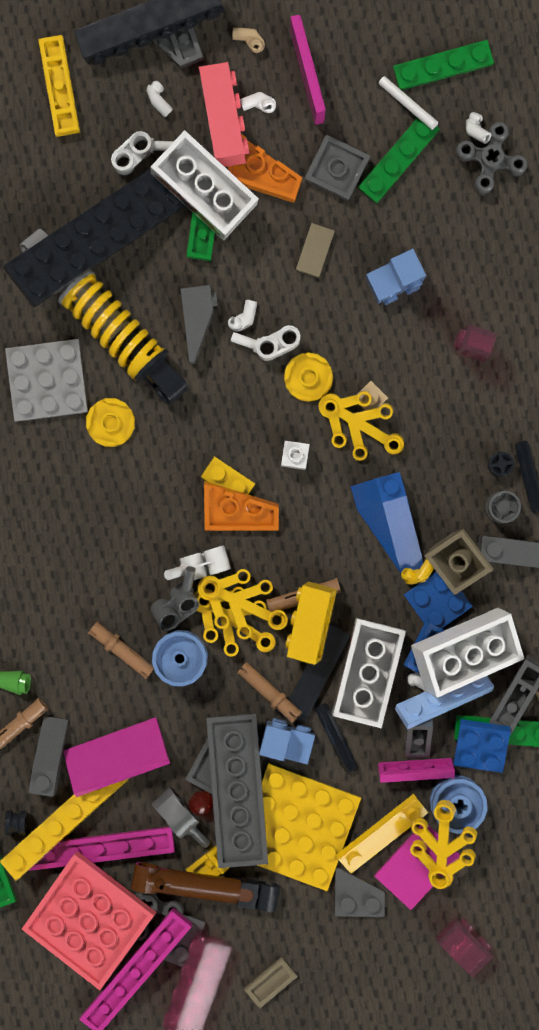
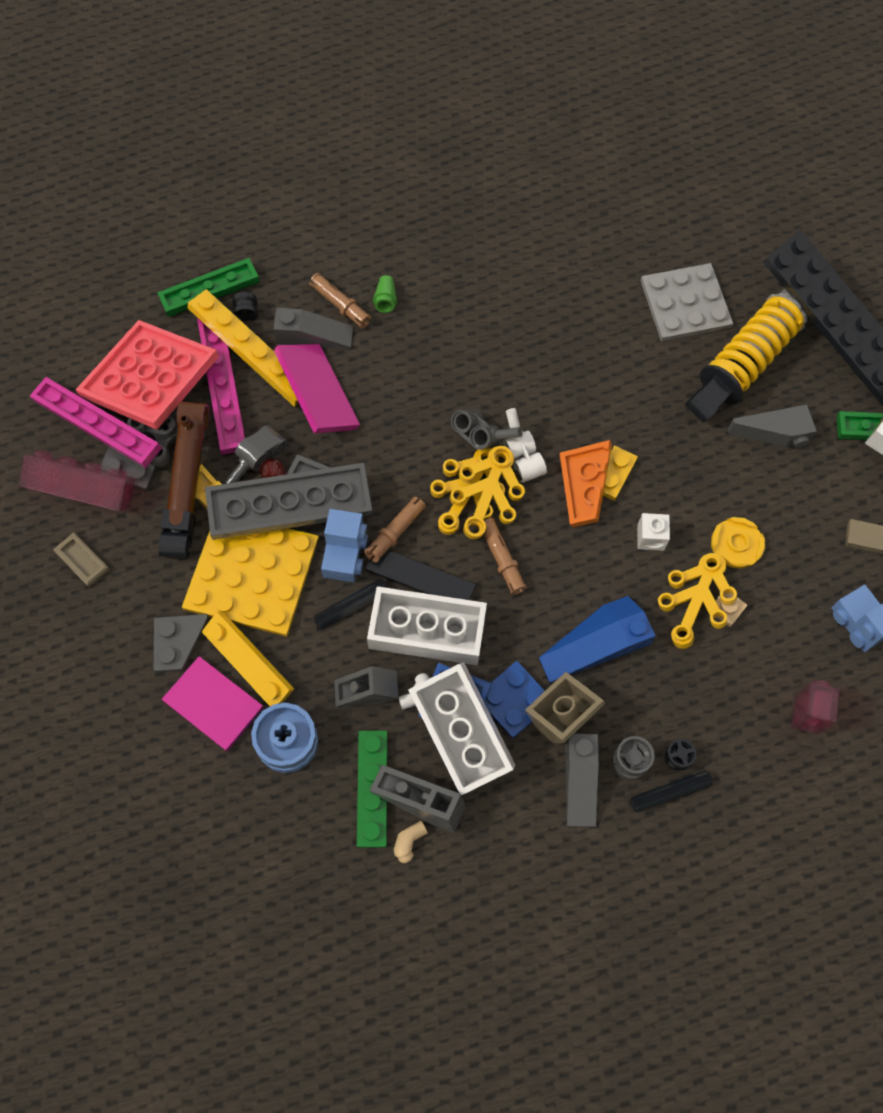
camera: 80 degrees right, 20 degrees down
yellow tile [86,398,135,447] -> none
medium nougat pin [88,621,154,679] -> none
medium blue wheel [152,630,208,686] -> none
white arm [228,300,257,332] -> none
white beam [231,325,300,361] -> none
yellow brick [285,582,337,665] -> none
dark pink tile [378,758,455,783] -> none
light blue plate [395,676,494,729] -> none
yellow arm [401,558,434,585] -> none
yellow plant [410,800,477,889] -> none
clear pink brick [435,917,494,978] -> none
blue plate [453,719,511,773] -> none

